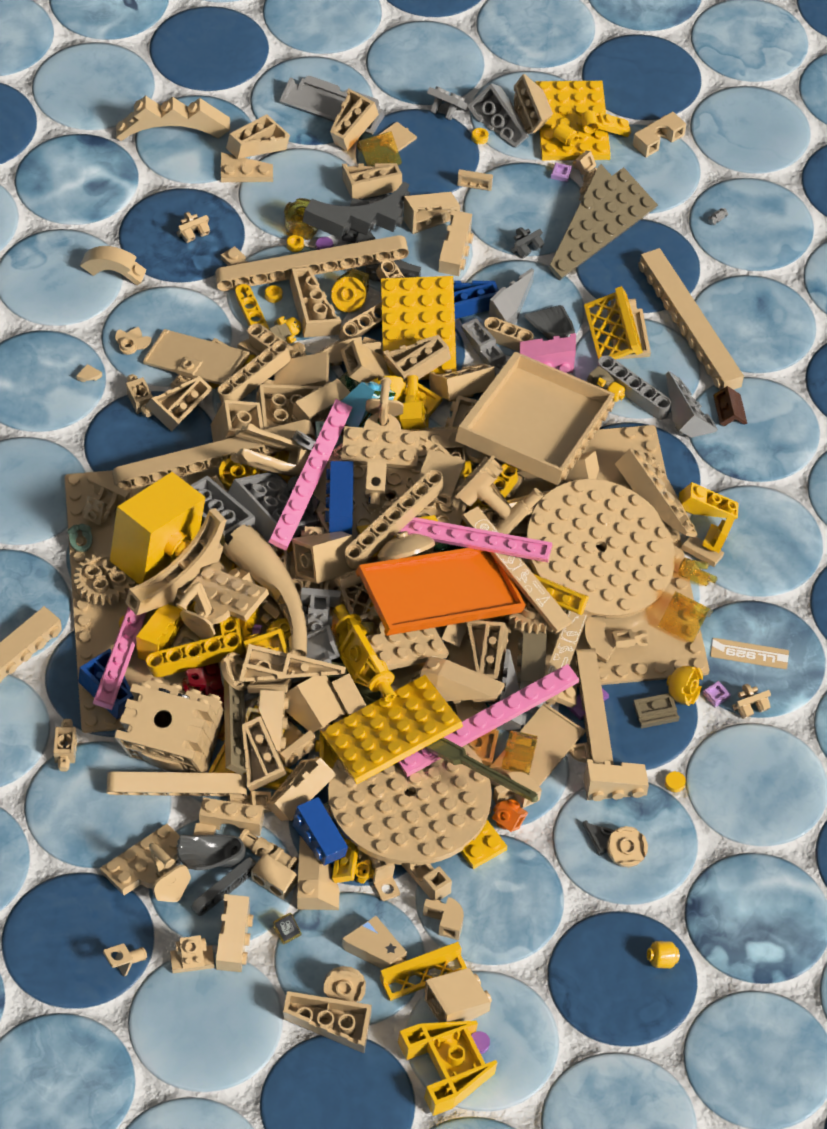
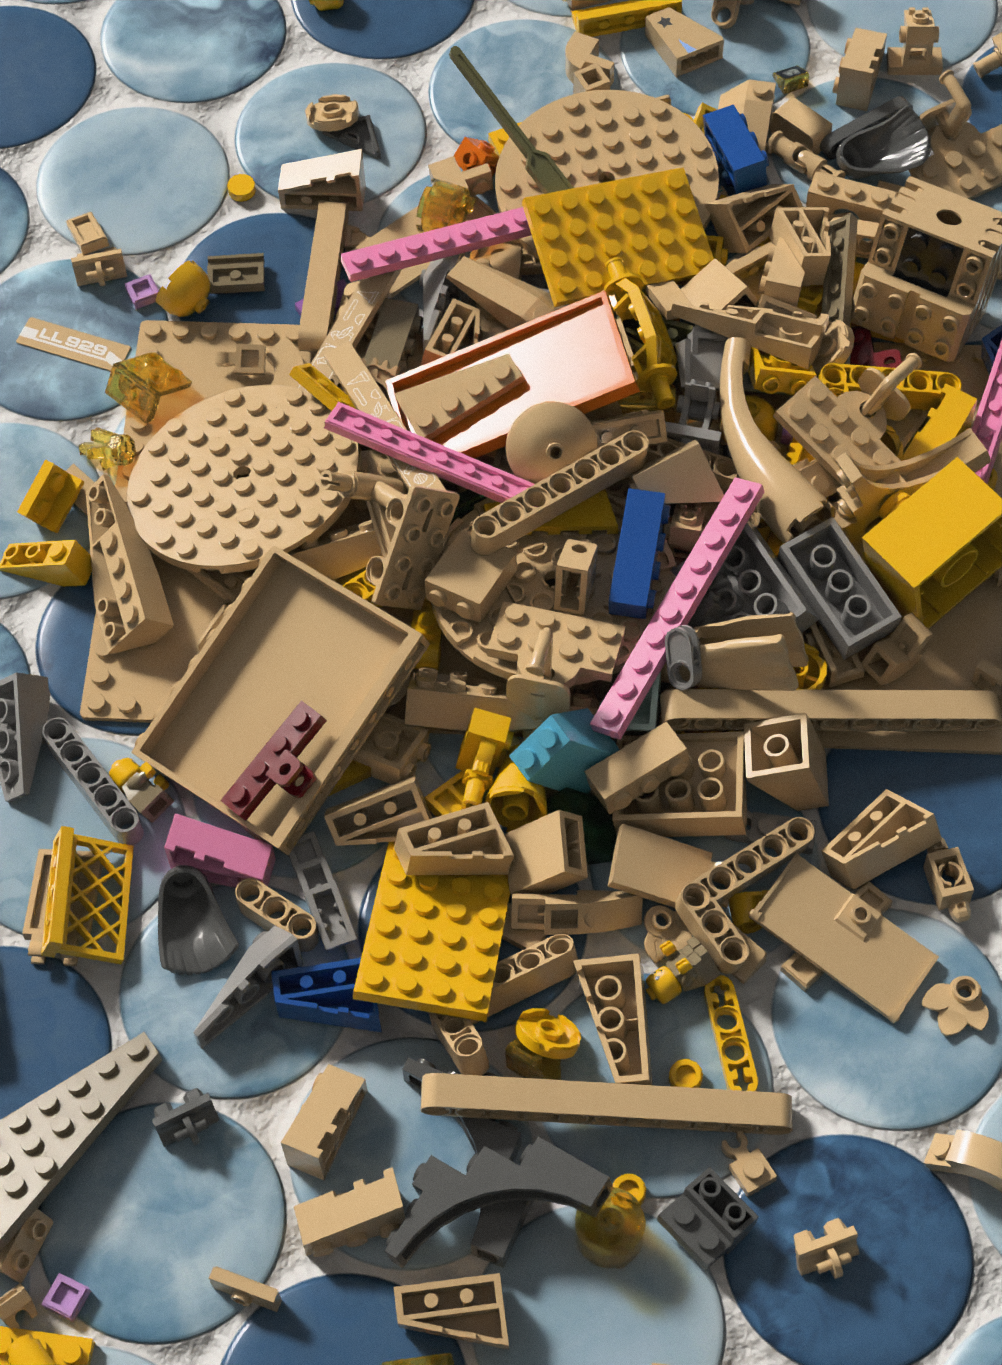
camera: 165 degrees left, 5 degrees up
none -> tan tile [66,212,109,255]
none -> dark red plate [220,700,327,821]
none -> tan wing [393,353,526,440]
none -> dark grey brick [657,1167,759,1271]

